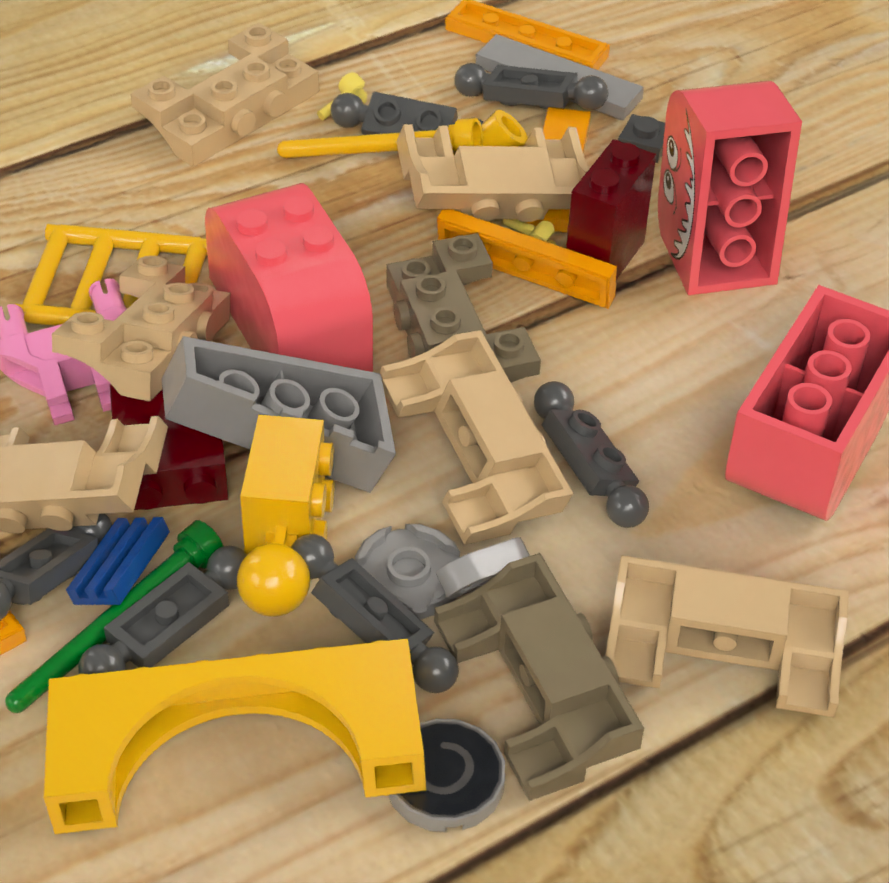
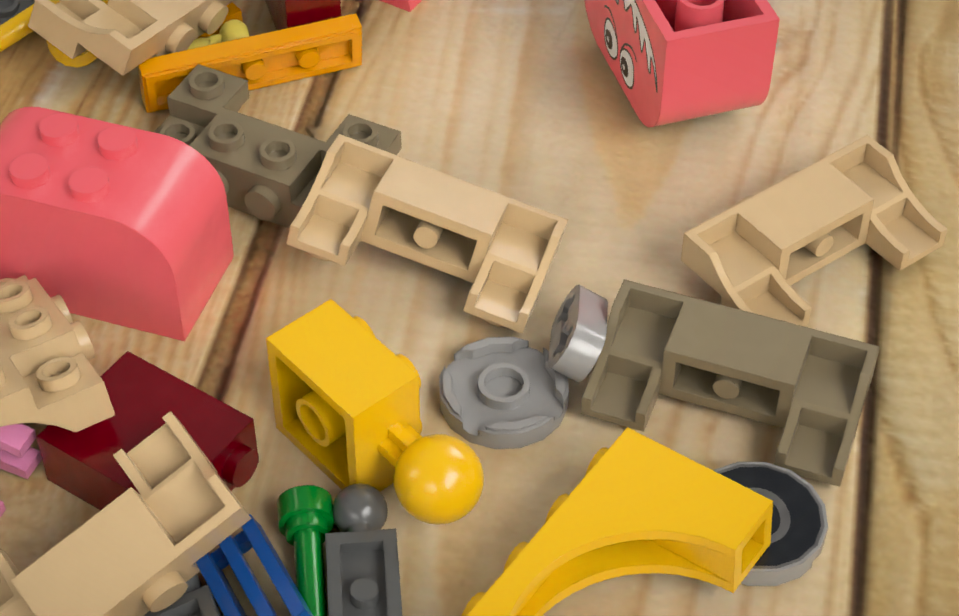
camera: 45 degrees left, 0 degrees up
light grey wedge [162,336,396,493] -> none
dark grey plate [291,534,459,693] -> none
dark grey plate [534,381,649,528] -> none

